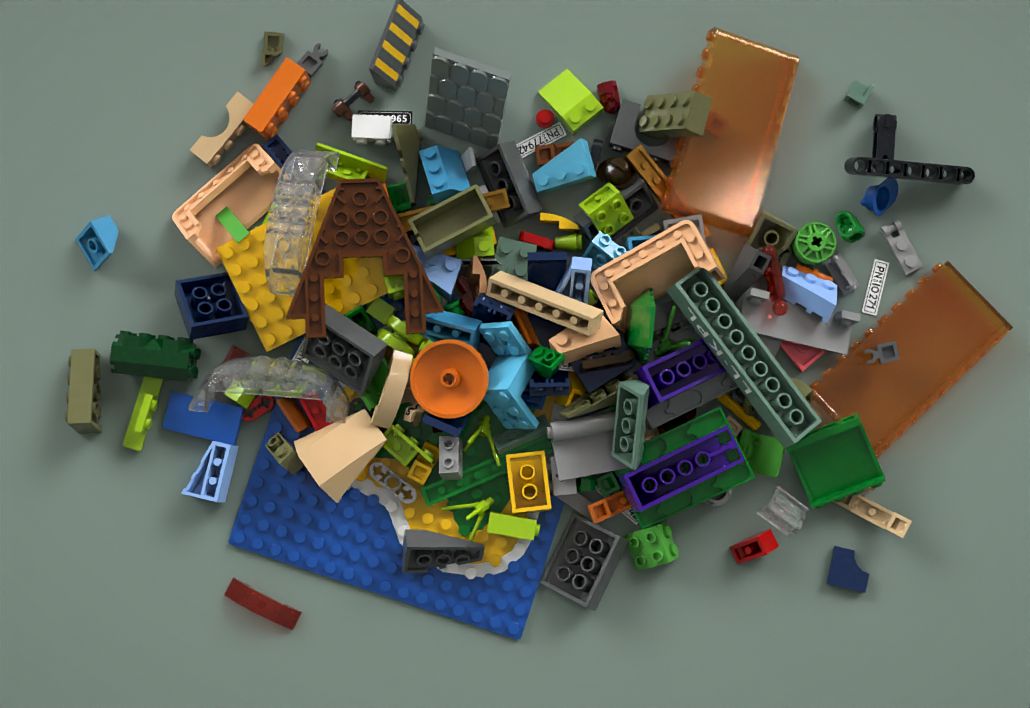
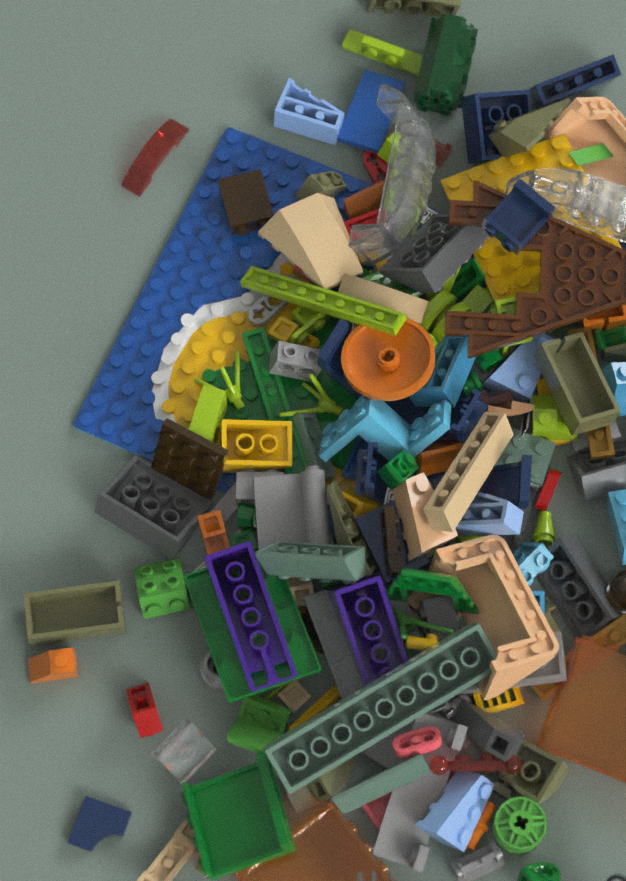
camera: 90 degrees right, 15 degrees down
dark azure slope [76,215,119,271] -> none
dark grey wedge [402,529,485,573] -> none
yellow slope [540,213,578,232] -> none
lime bracket [578,182,634,236] -> none
none -> olive piece [23,580,127,646]
none -> orange slope [28,648,78,683]
none -> dark brown plate [151,418,229,500]
none -> dark brown brick [218,169,274,236]
none -> lime tile [240,266,407,336]
none -> sand green slope [332,754,431,814]
none -> coral plate [392,726,442,759]
none -> yellow arm [406,634,438,650]
none -> dark blue panel [481,179,556,255]
none -> olive wedge [489,98,571,157]
none -> dark blue brick [528,54,622,109]

